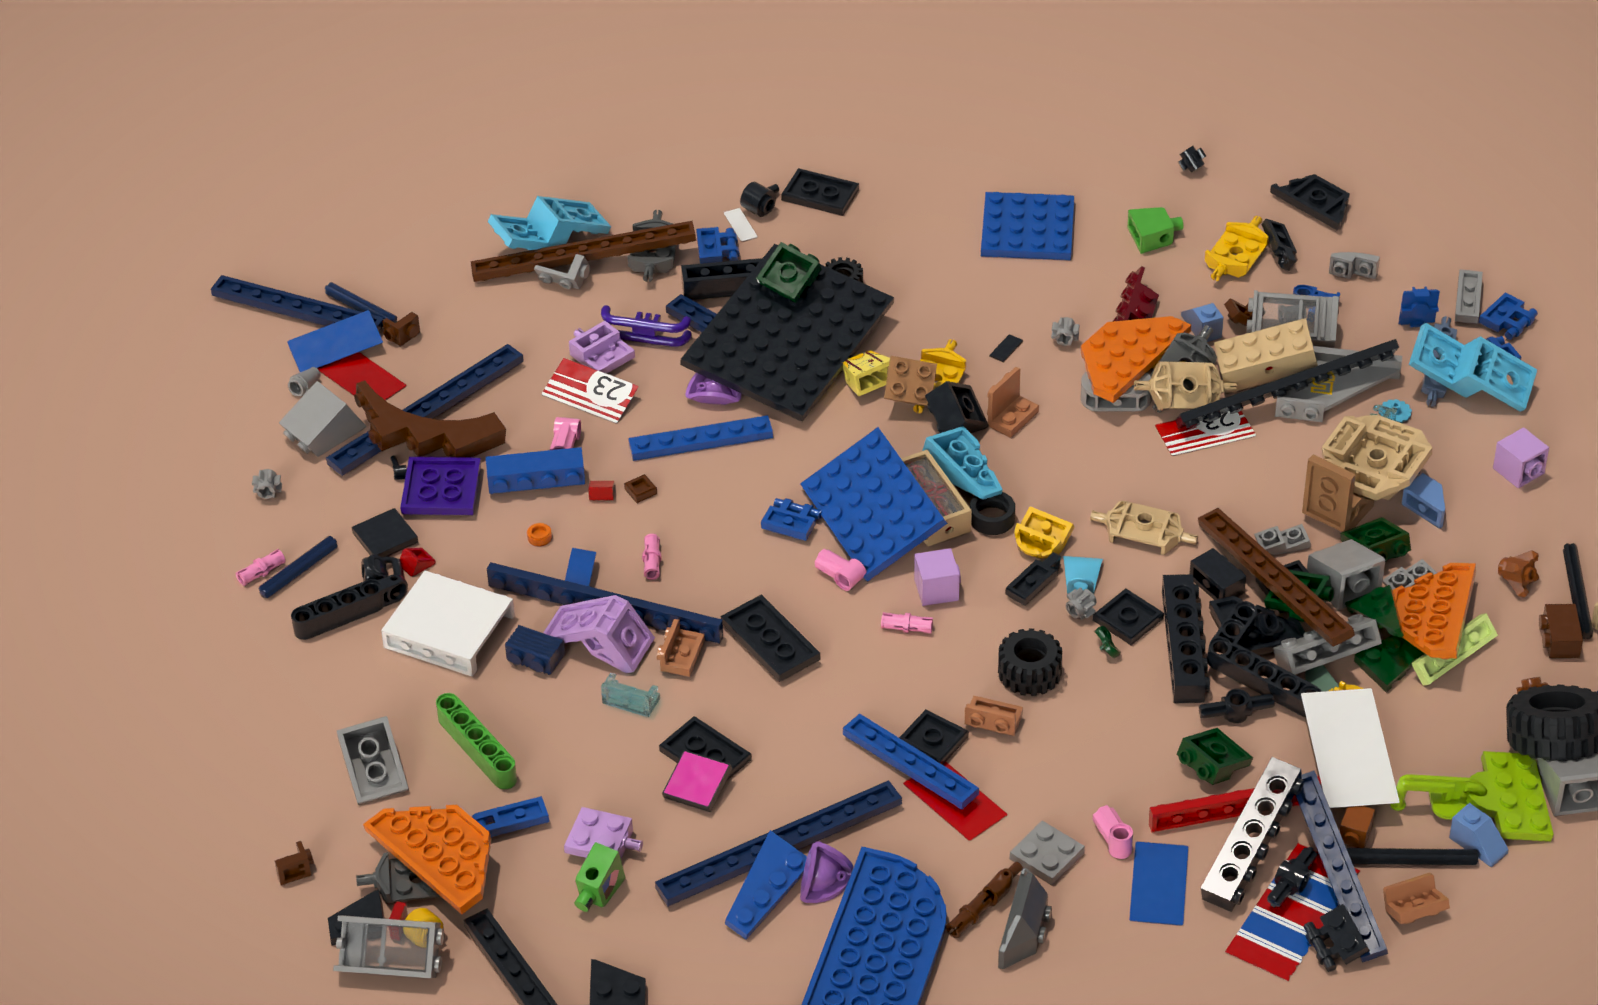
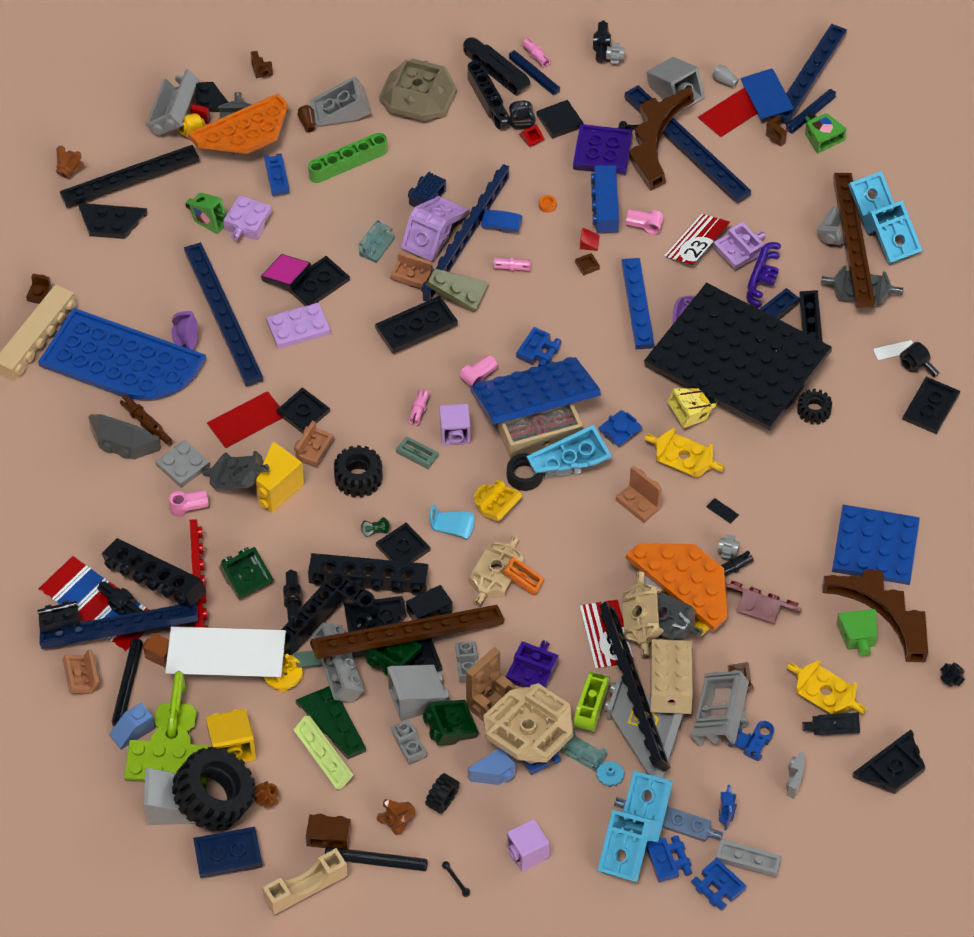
camera: 95 degrees right, 10 degrees up
white panel [381,571,515,677] -> none
blue plate [696,227,740,264] -> none
blue wing [725,830,807,940] -> none
dark green plate [756,242,822,303] -> none
blue plate [843,713,979,809] -> none
medium nougat hinge [884,356,937,407] -> none
black slope [925,381,989,433] -> none
black hinge [1005,552,1061,606] -> none
light grey gear [1066,587,1097,620] -> none
blue sticker [1129,841,1188,925] -> none
medium blue slope [1181,303,1224,342] -> none
dark green wing [1345,585,1404,638] -> none
orange plate [1393,563,1476,659] -> none
none -> dark grey plate [202,451,269,489]
none -> yellow slope [206,708,256,762]
none -> yellow slope [256,442,304,513]
none -> lavender plate [266,302,331,349]
none -> reddish brown cone [297,105,316,133]
none -> dark tan piece [379,59,456,121]
none -> sand green tile [396,436,439,469]
none -> black tyre [425,773,460,814]
none -> olive wing [426,269,489,313]
none -> black hinge [442,861,470,897]
none -> black piece [463,37,530,95]
none -> orange tile [502,556,545,596]
none -> dark purple plate [505,640,559,688]
none -> lime brick [574,671,610,732]
none -> black axle [593,20,611,63]
none -> blue piece [598,410,643,446]
none -> black pin [721,551,754,576]
none -> bright green torso [805,113,847,154]
none -> reddish brown arch [822,569,928,662]

